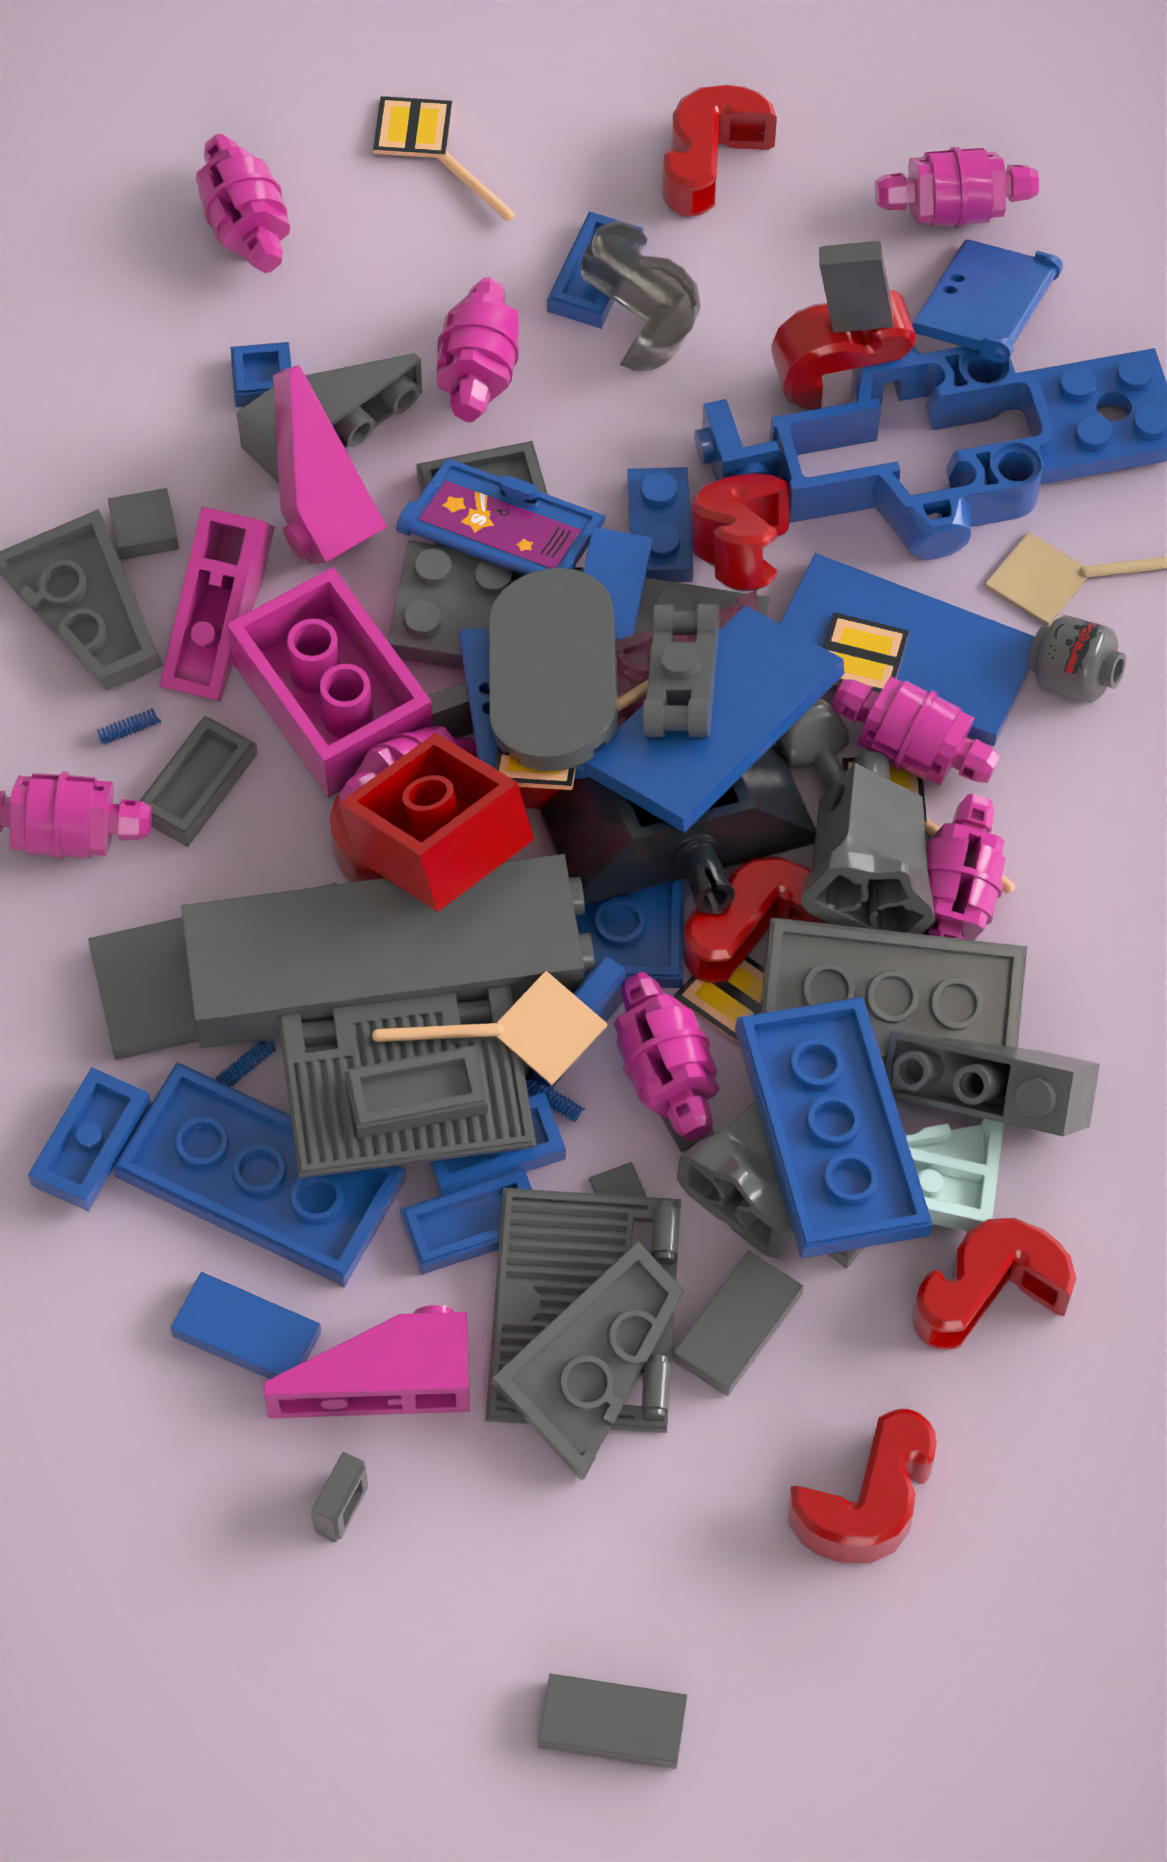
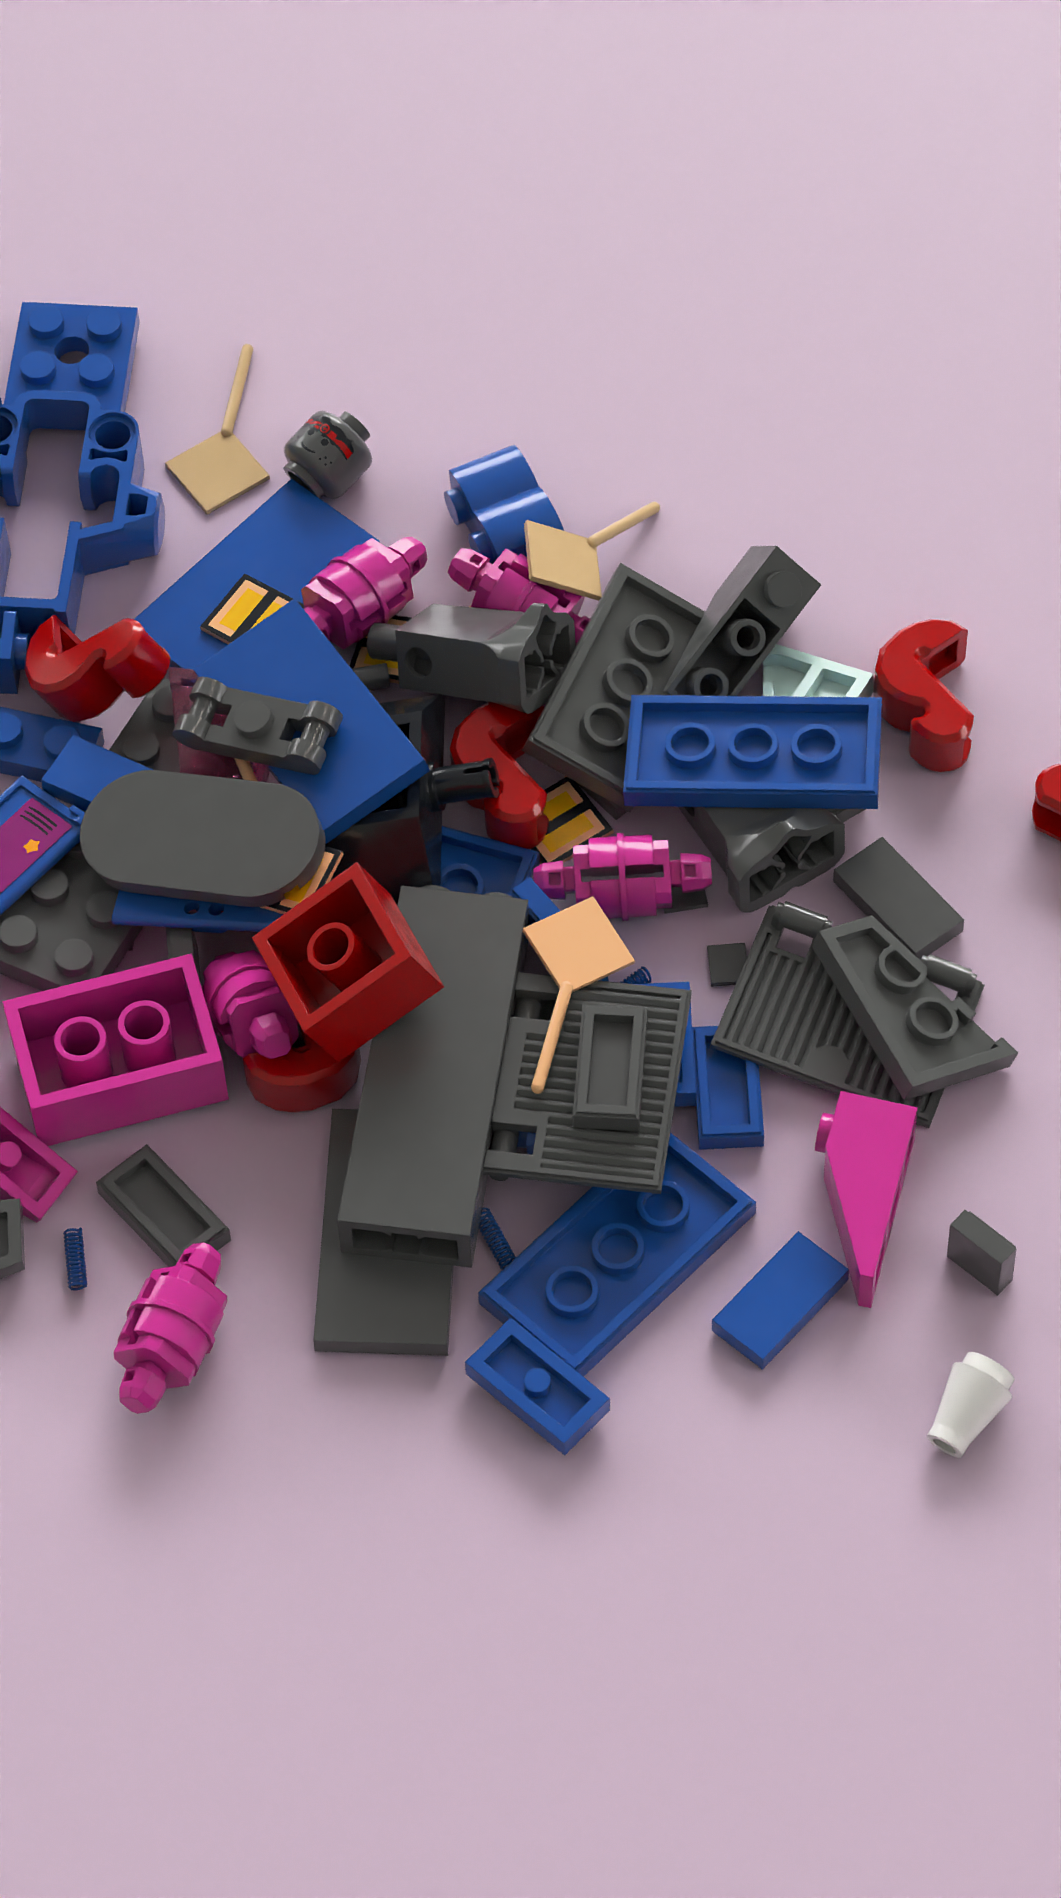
camera: 70 degrees left, 5 degrees down
none -> blue brick [444,445,564,564]
none -> tan piece [524,502,660,601]
none -> white cone [927,1352,1015,1458]

